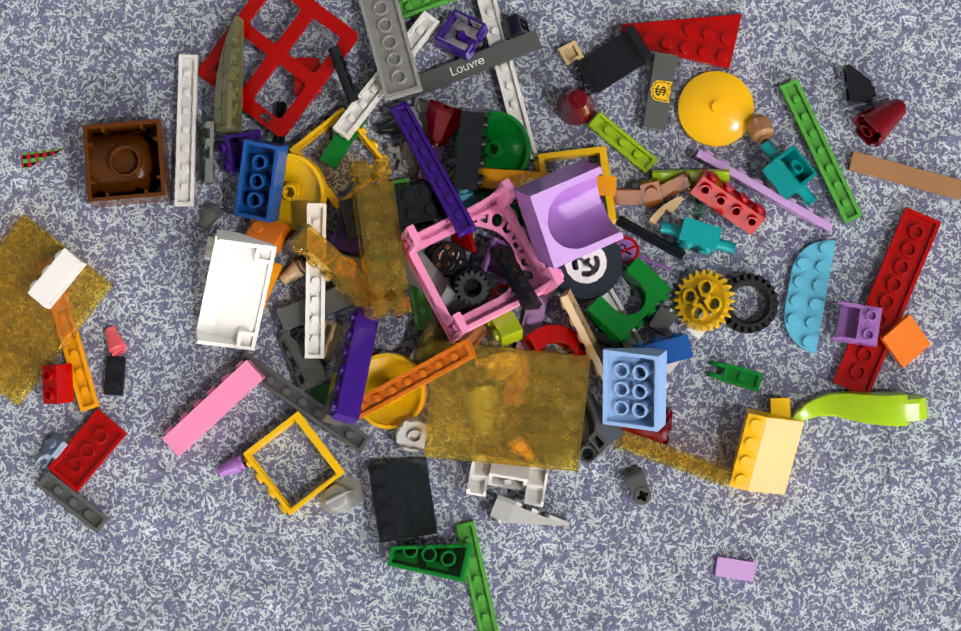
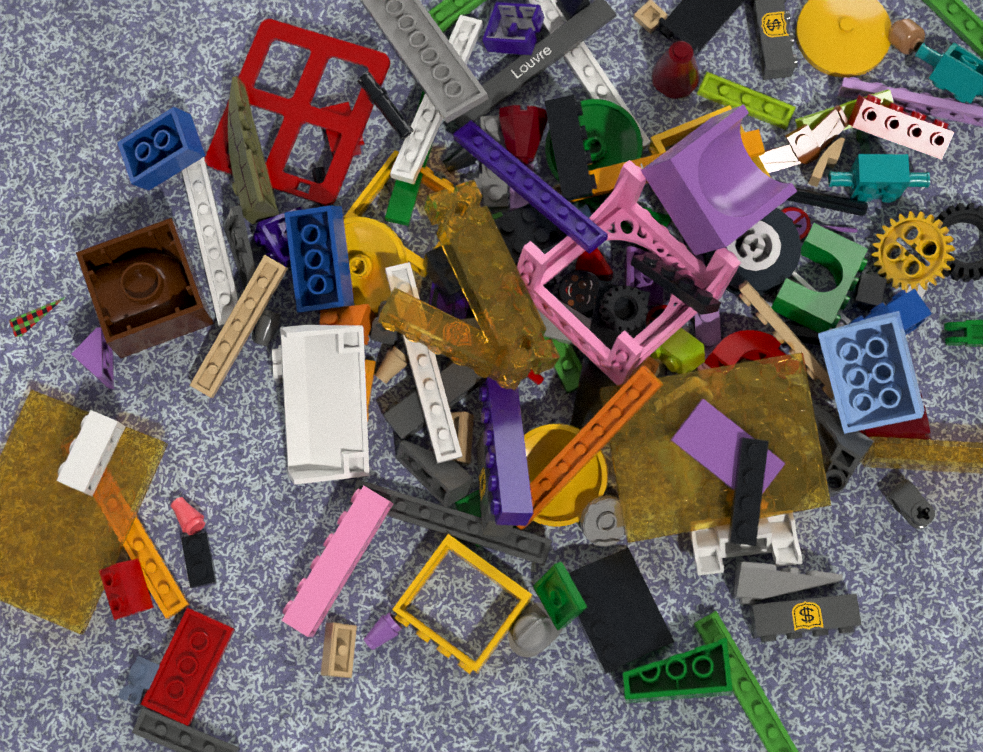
camera: 10 degrees left, 10 degrees down
none -> medium lavender slope [71,327,114,389]
none -> blue brick [117,107,206,190]
none -> tan plate [190,255,288,398]
none -> tan slope [321,623,357,678]
none -> green tile [533,561,587,631]
none -> medium lavender tile [670,399,786,494]
none -> black plate [728,437,769,546]
none -> dark grey brick [749,594,862,643]

